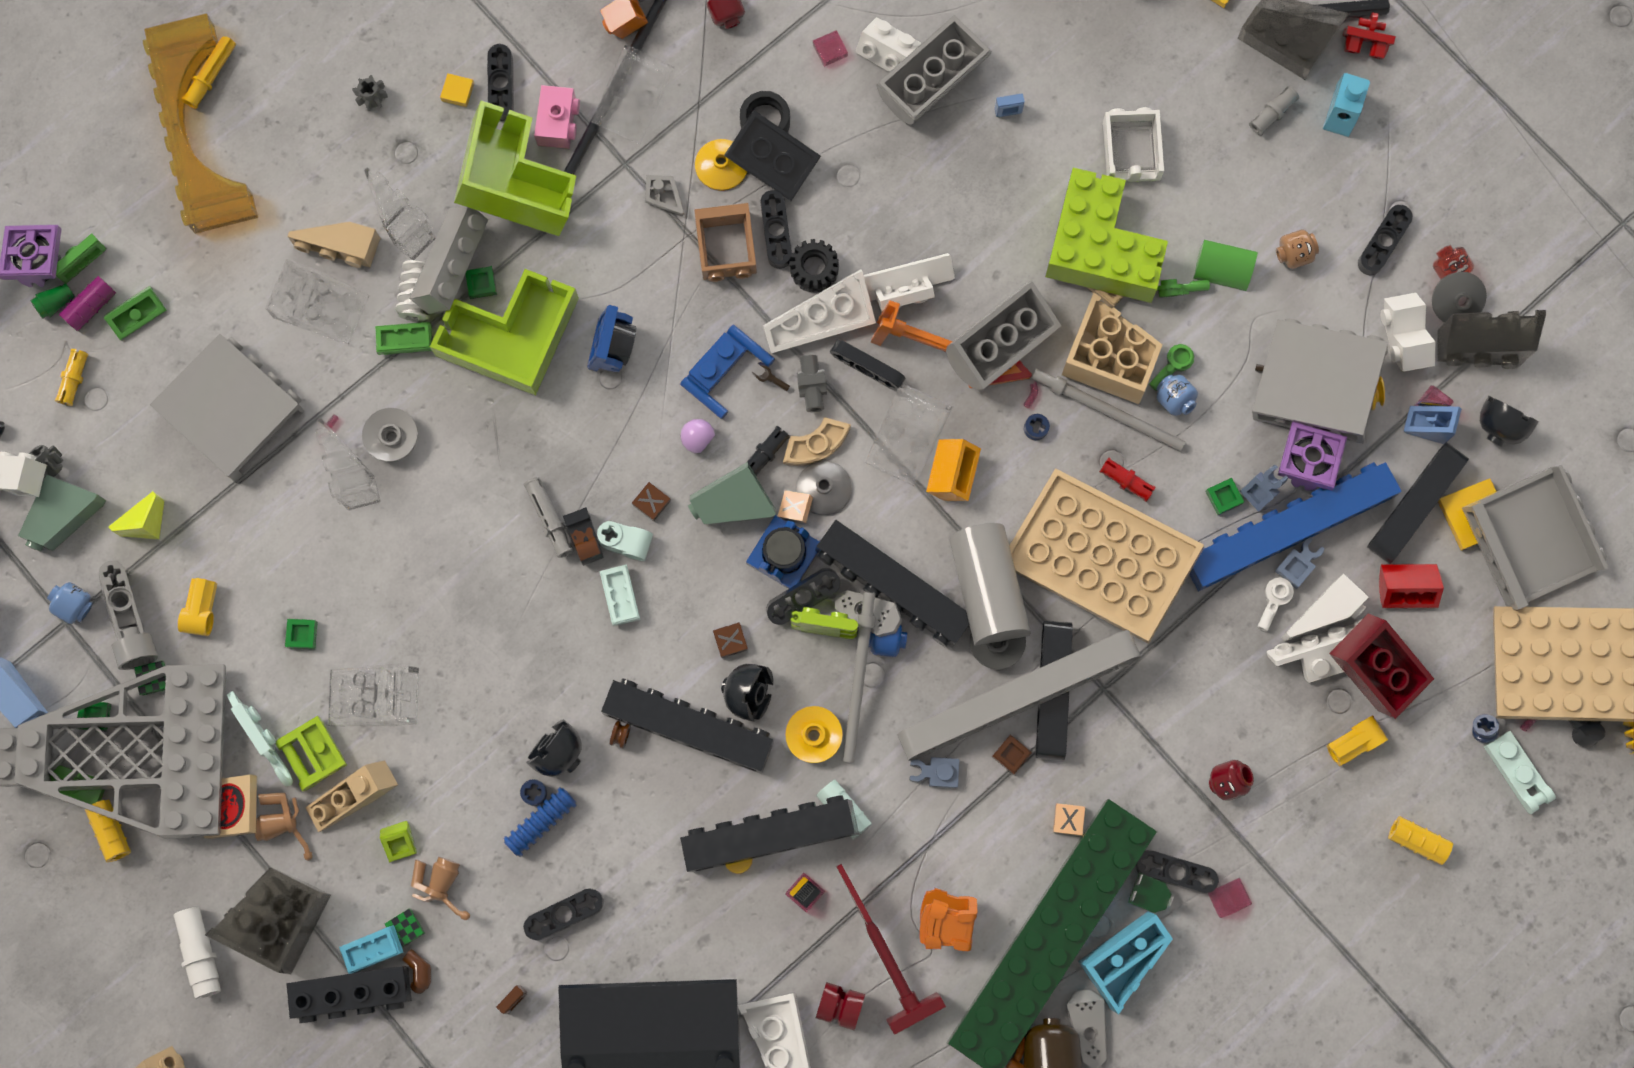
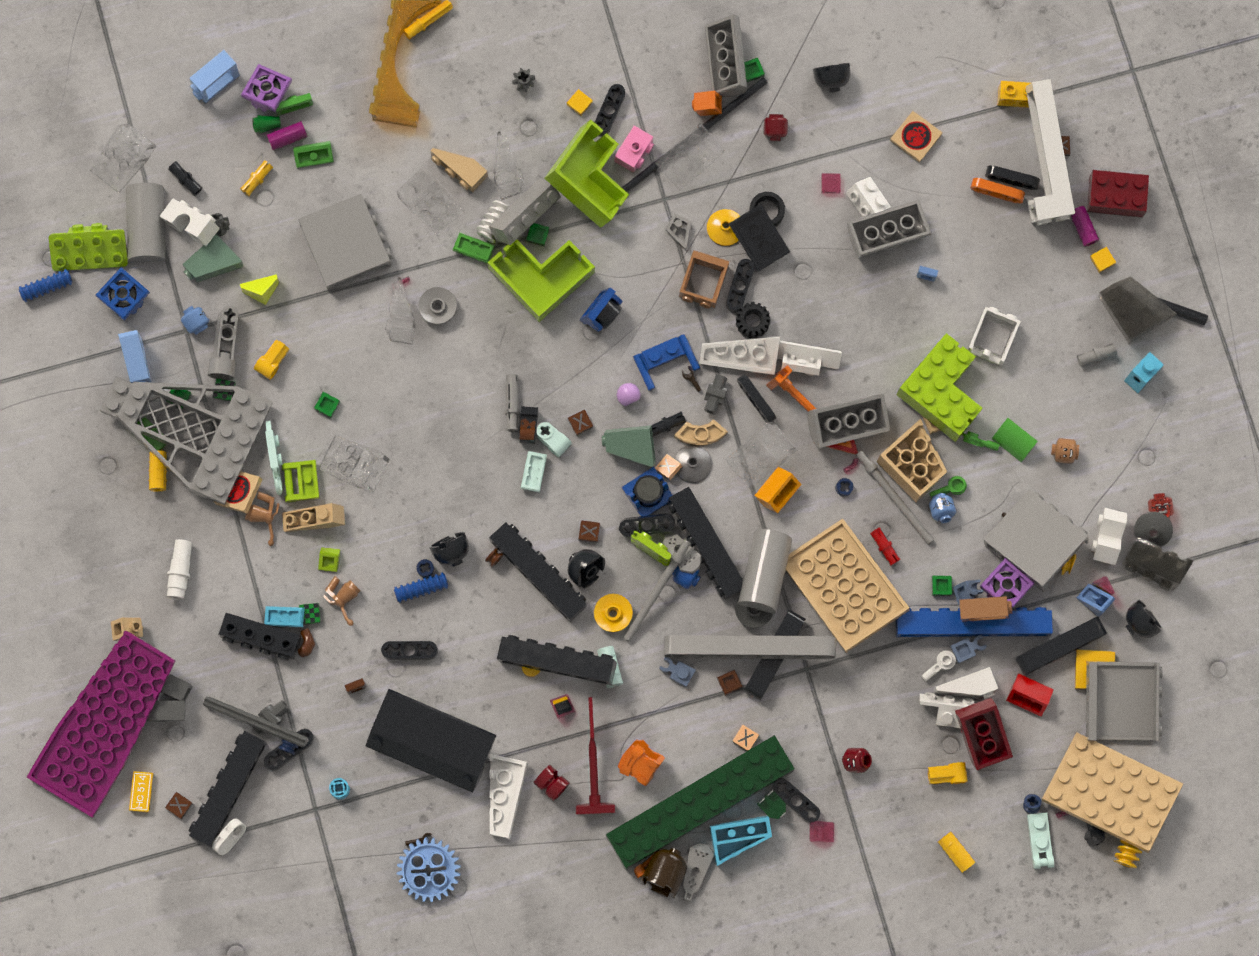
camera: 20 degrees right, 0 degrees up
clear smoke wedge [205,867,331,975] -> none
red hips [1343,12,1396,60] -> none
black beam [1358,205,1413,276] -> none
none -> medium nougat window [959,596,1012,622]

